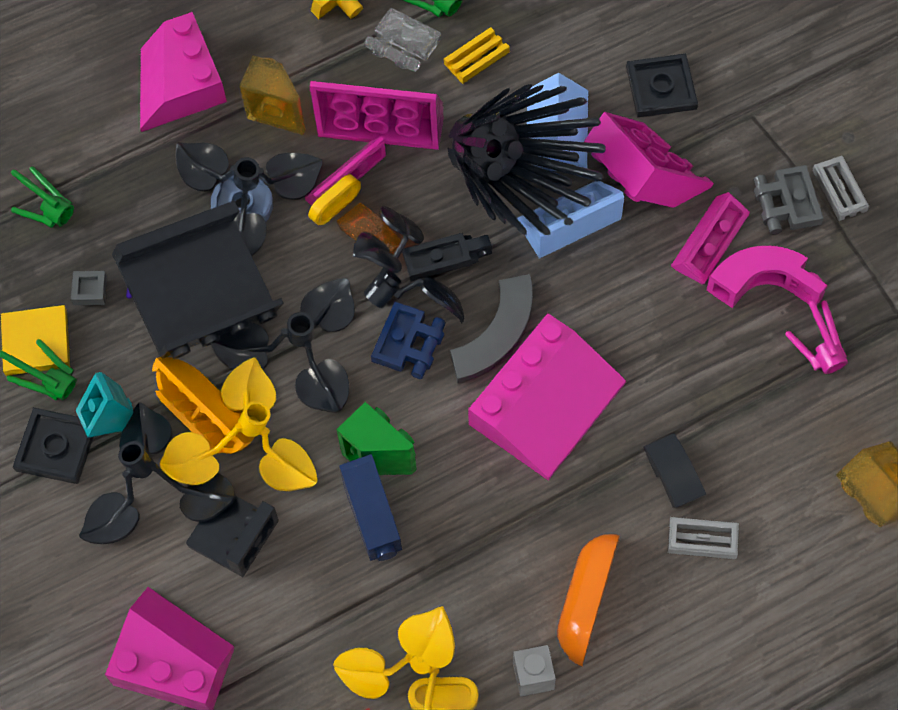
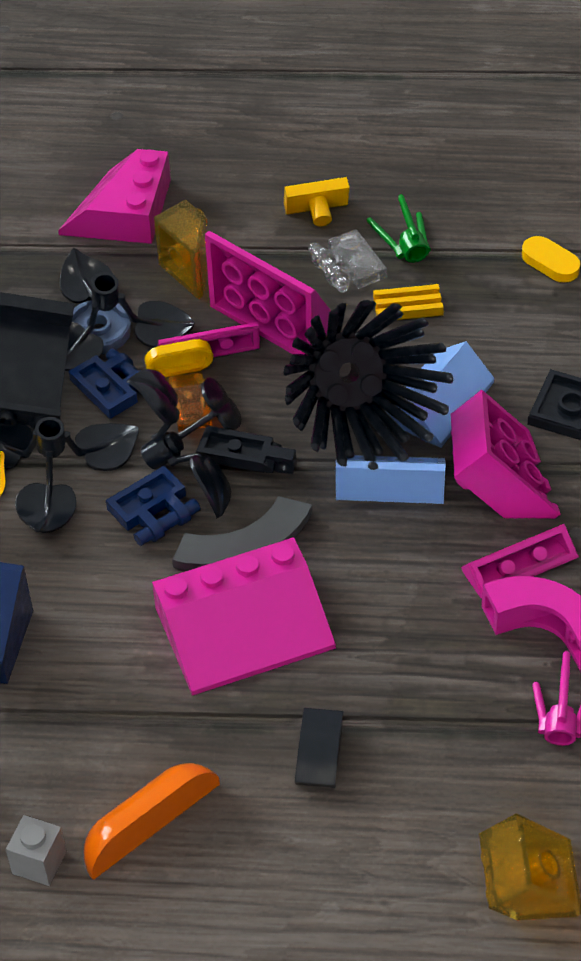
camera: 30 degrees right, 15 degrees down
green slope [336,402,417,475] -> none
light grey tile [668,517,739,559] -> none
none -> dark blue plate [69,348,142,419]

